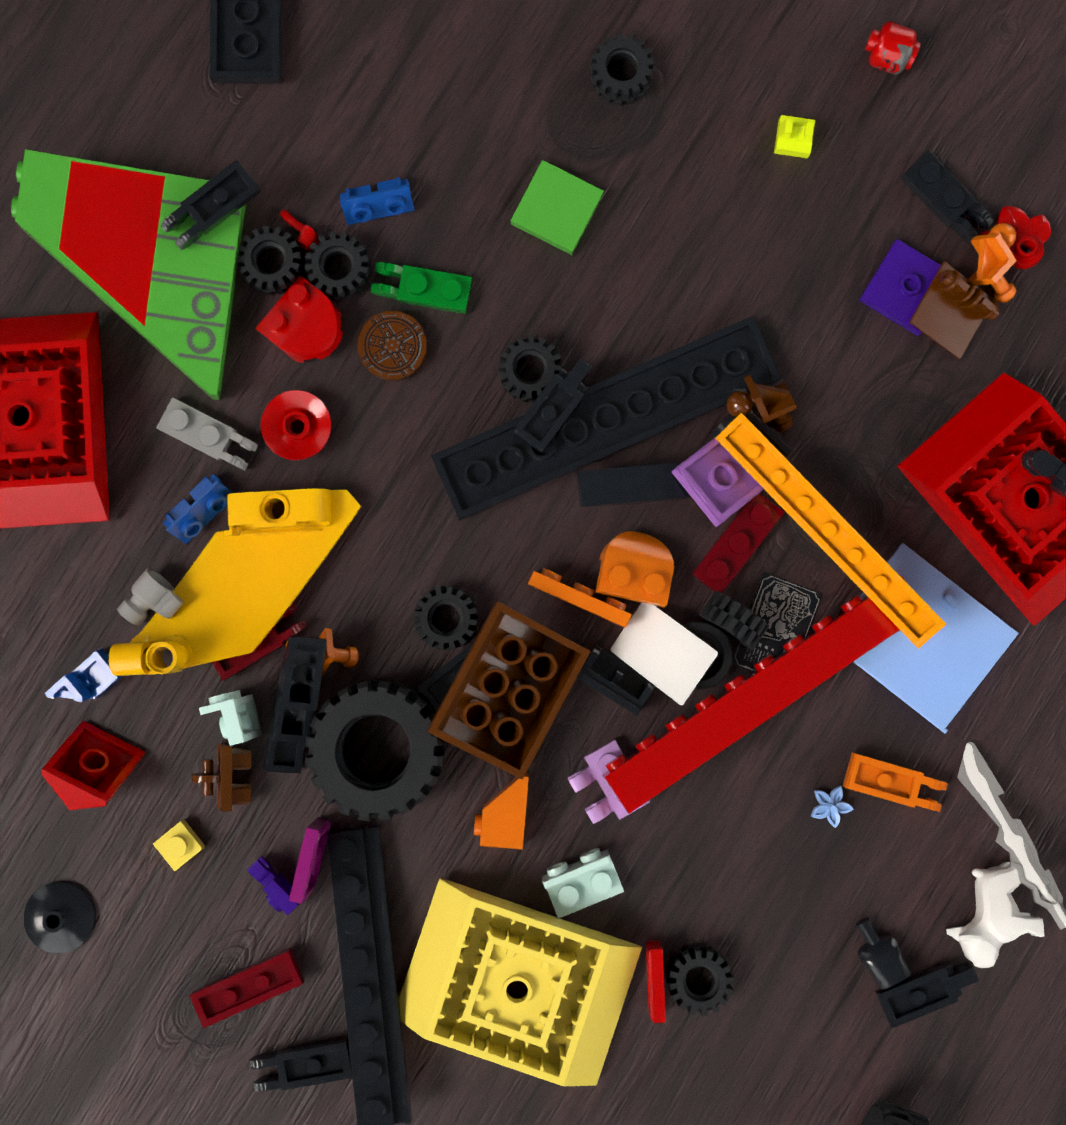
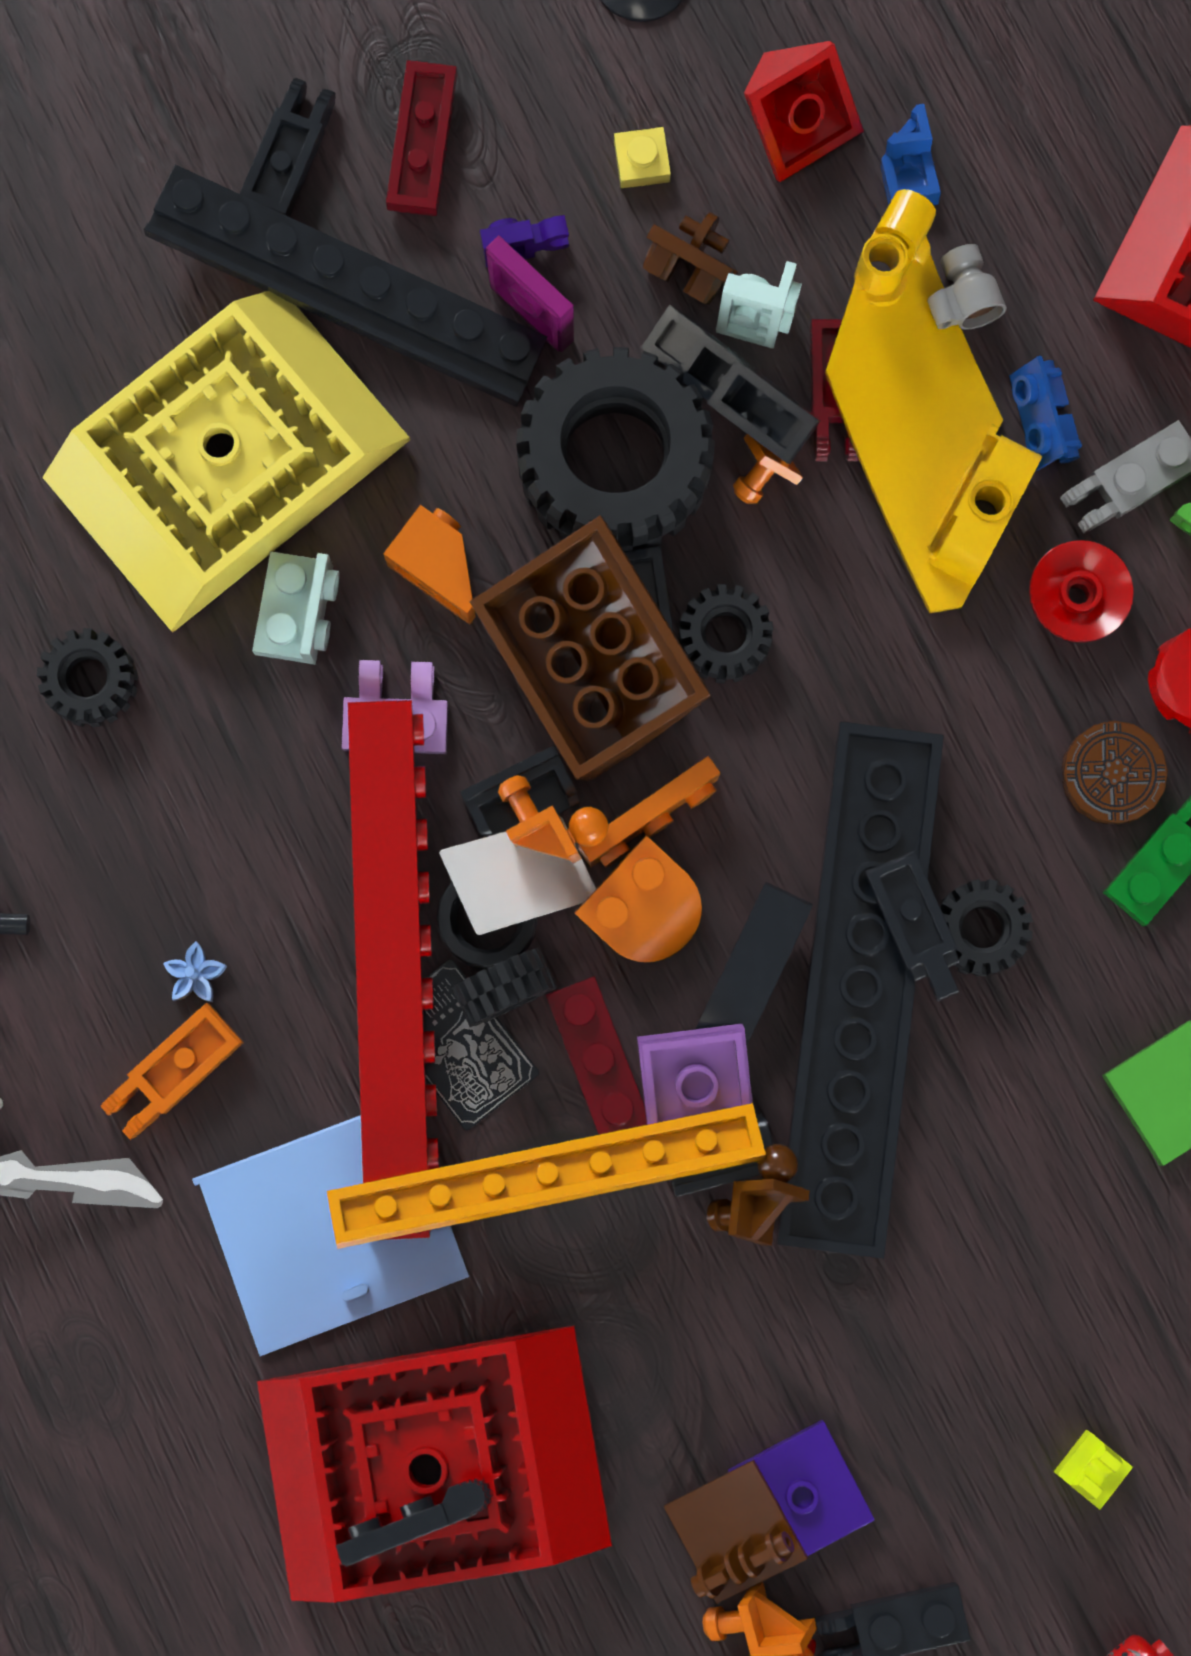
camera: 120 degrees right, 5 degrees down
red tile [645,940,666,1023] -> none
none -> orange piece [498,775,609,864]

